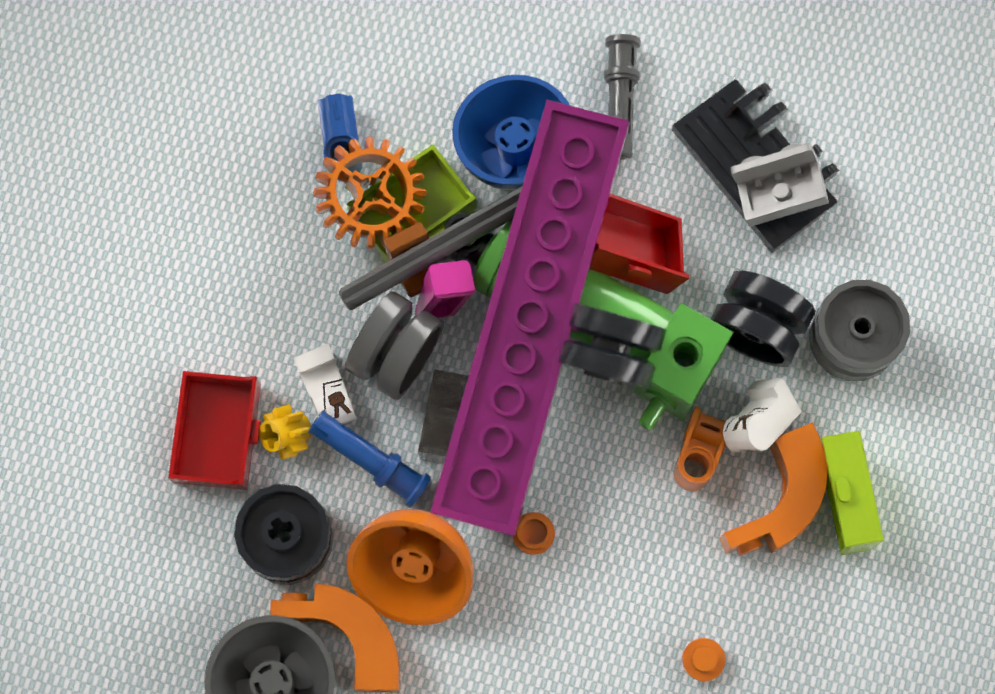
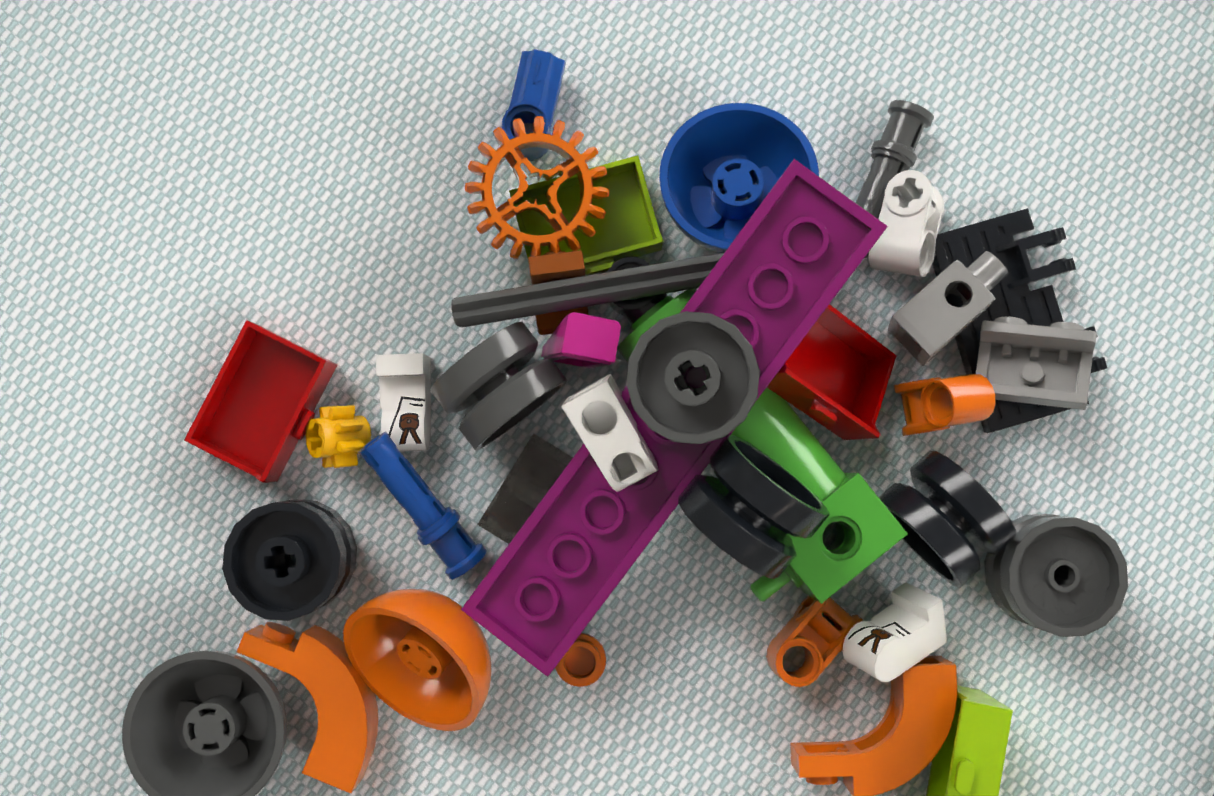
camera: 25 degrees right, 10 degrees up
none -> white leg [561,374,658,492]
none -> dark grey wheel [626,311,760,444]
none -> white piece [869,170,944,277]
none -> light grey torso [888,251,1009,366]
none -> orange piece [894,374,996,436]

